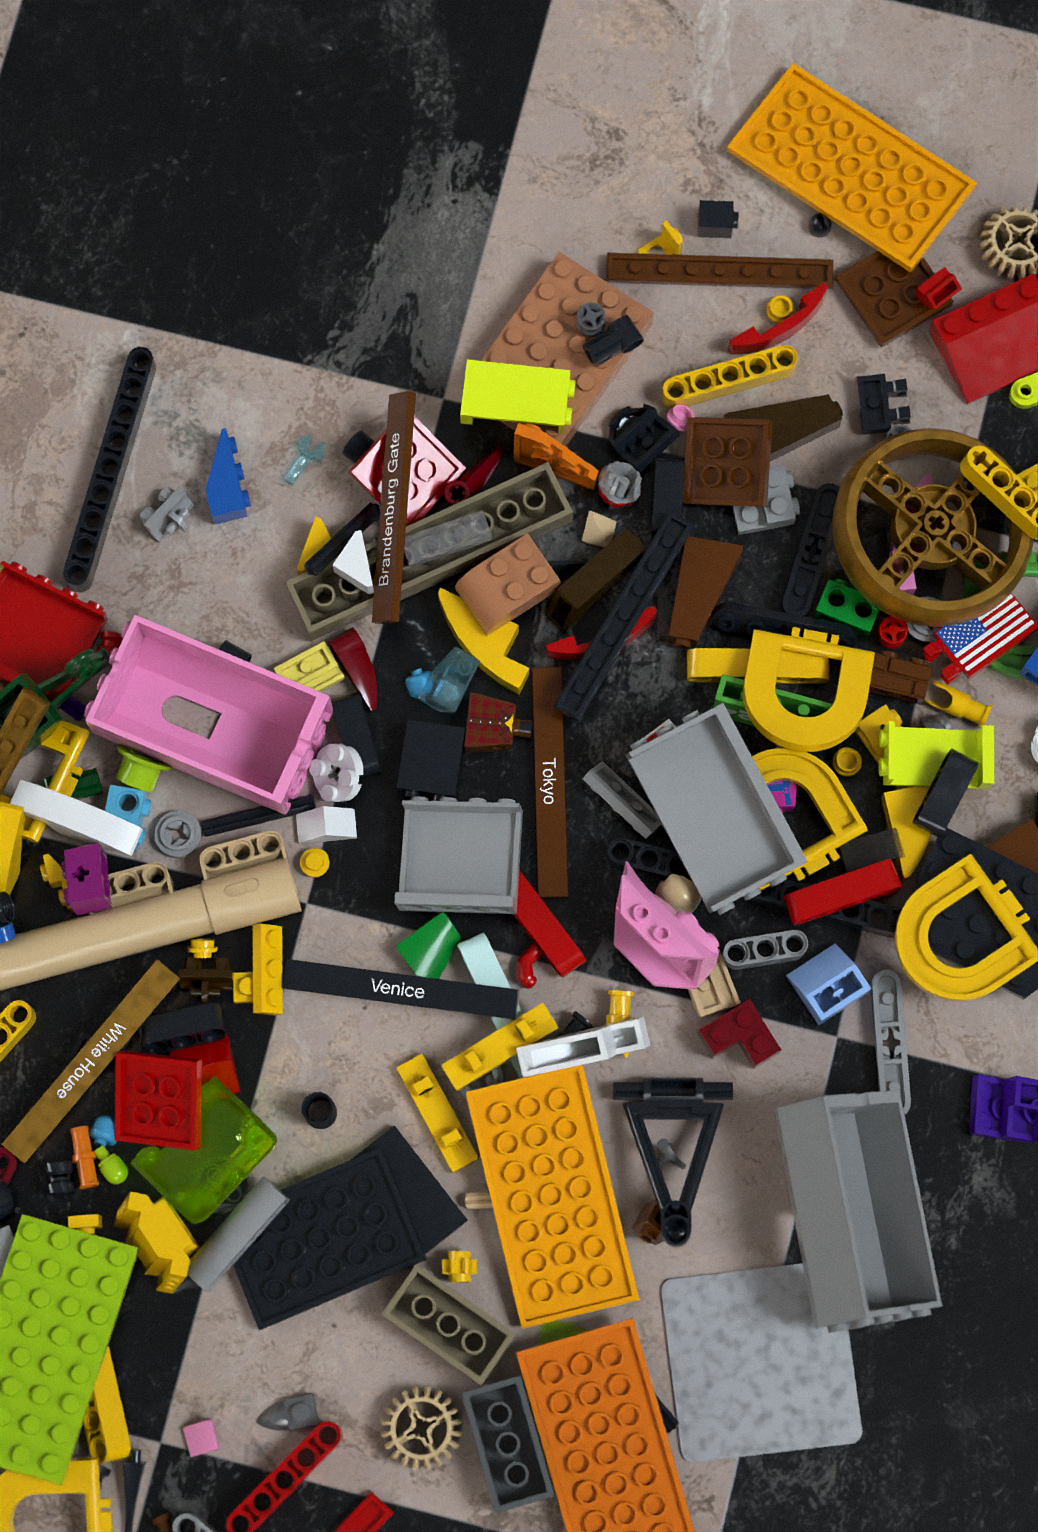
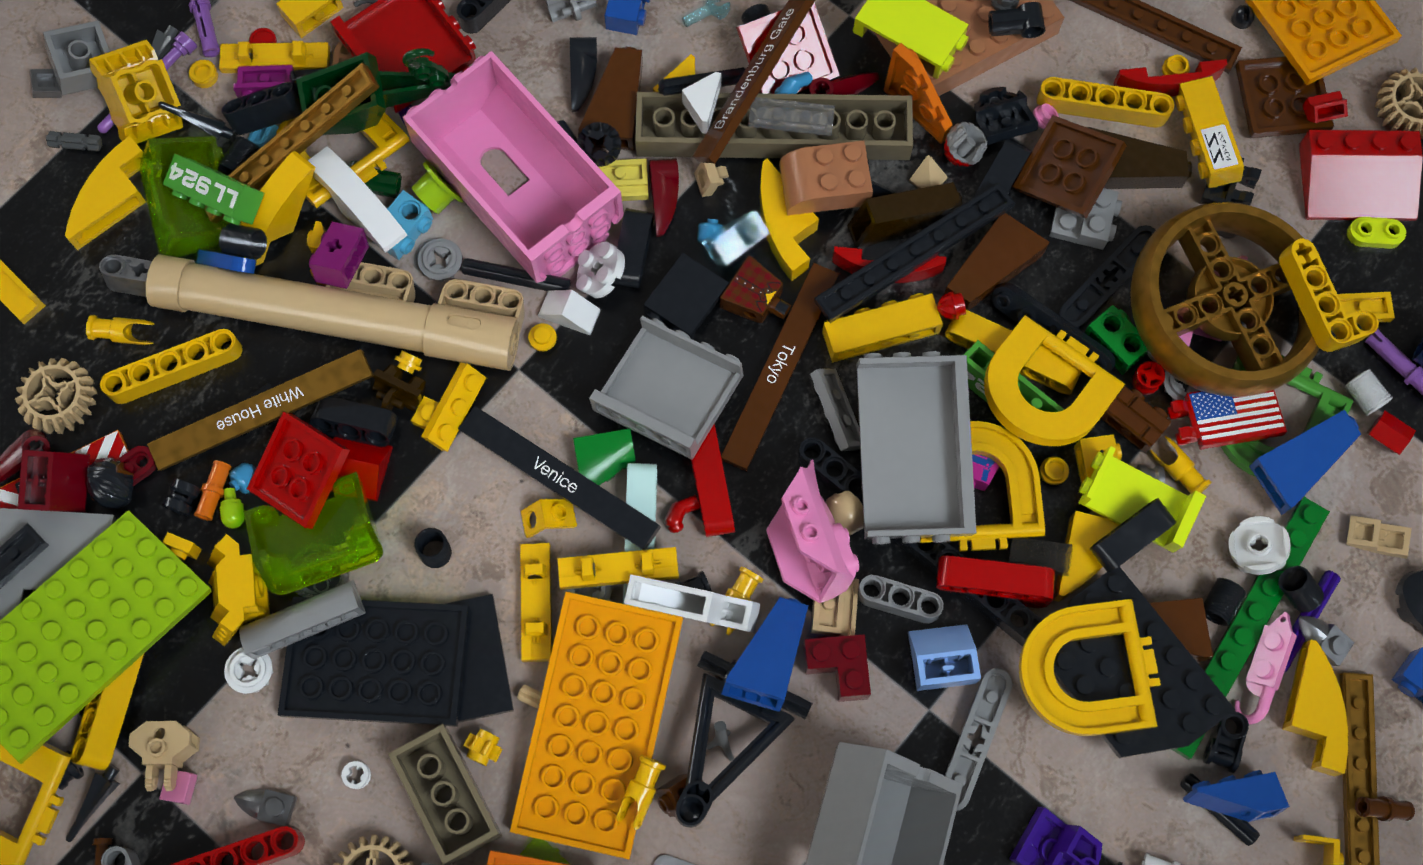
camera: 25 degrees right, 5 degrees down
none -> tan hinge [129,721,200,791]
none -> white gear [224,647,274,694]
none -> white bush [341,761,371,789]
none -> yellow bracket [521,499,577,538]
none -> black piece [570,37,597,112]
none -> black gear [577,122,621,167]
none -> reddish brown slope [578,47,643,150]
none -> yellow piece [616,755,666,830]
none -> tan tile [694,162,729,197]
none -> blue slope [721,597,809,712]
none -> dark azure arm [774,72,813,94]
none -> yellow brick [822,293,943,363]
none -> red plate [937,292,966,320]
none -> yellow brick [1175,76,1244,189]

